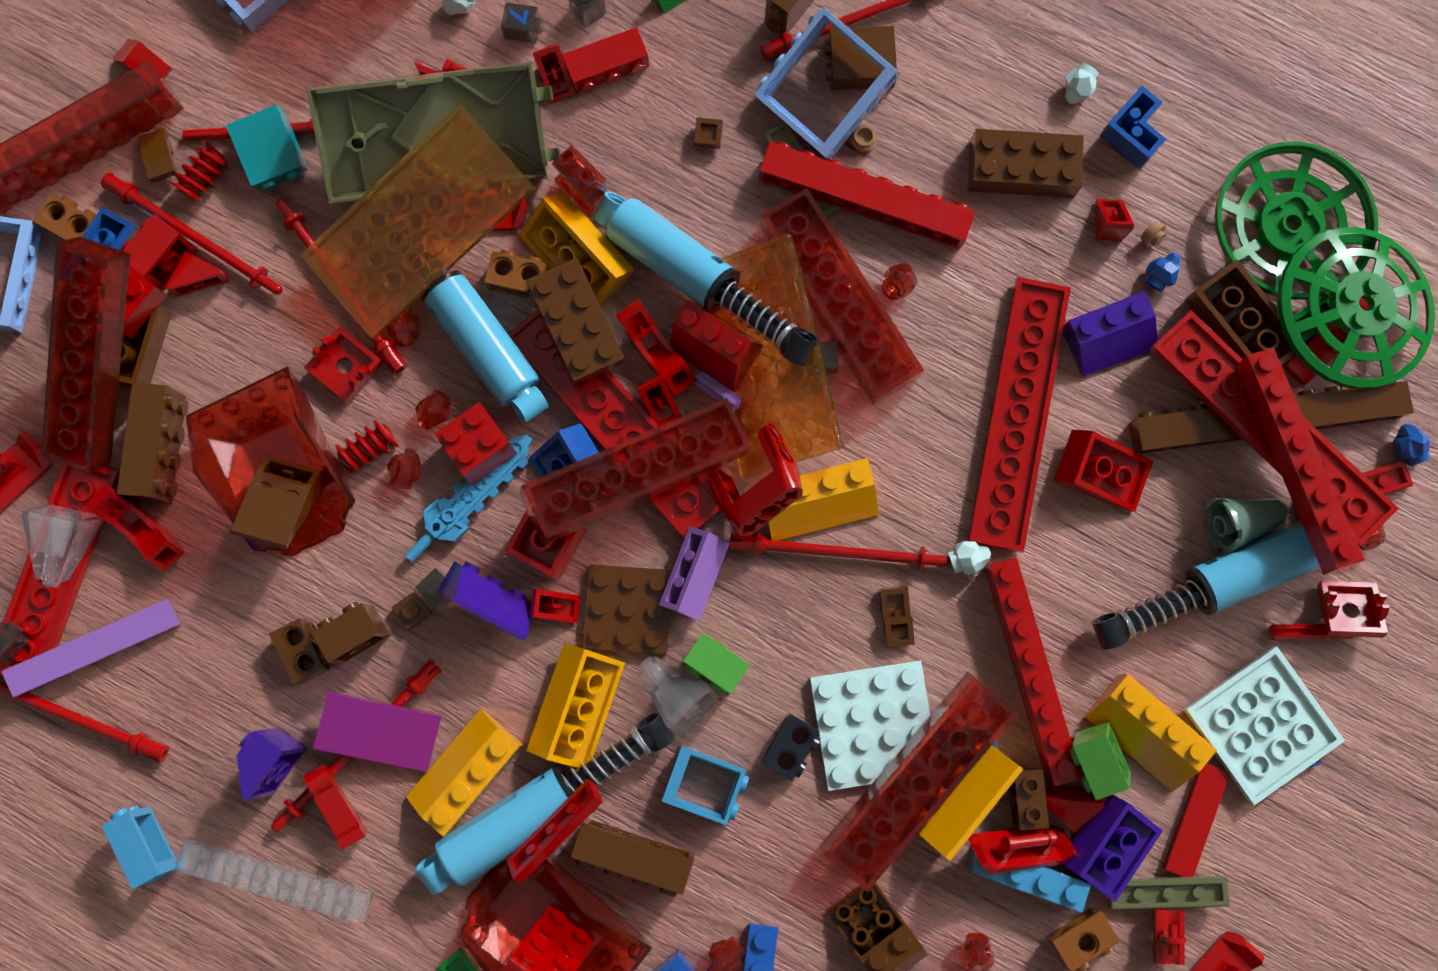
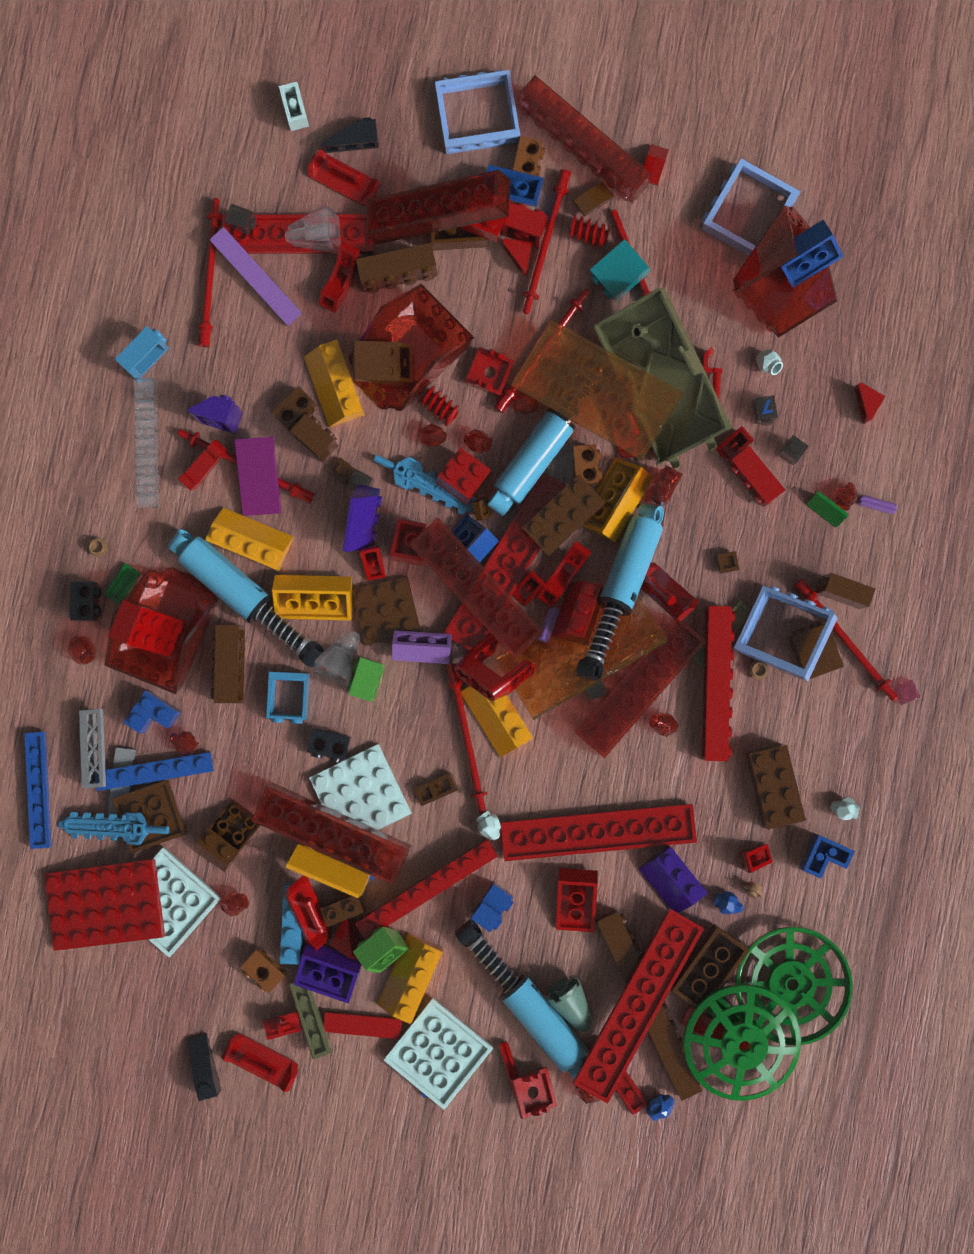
camera: 80 degrees right, 5 degrees up
red plate [506,779,603,884] -> none
red brick [1236,347,1365,575] -> none
none -> light orange slope [304,339,365,428]
none -> blue brick [471,882,514,932]
none -> reddish brown plate [472,497,492,521]
none -> red piece [640,563,699,622]

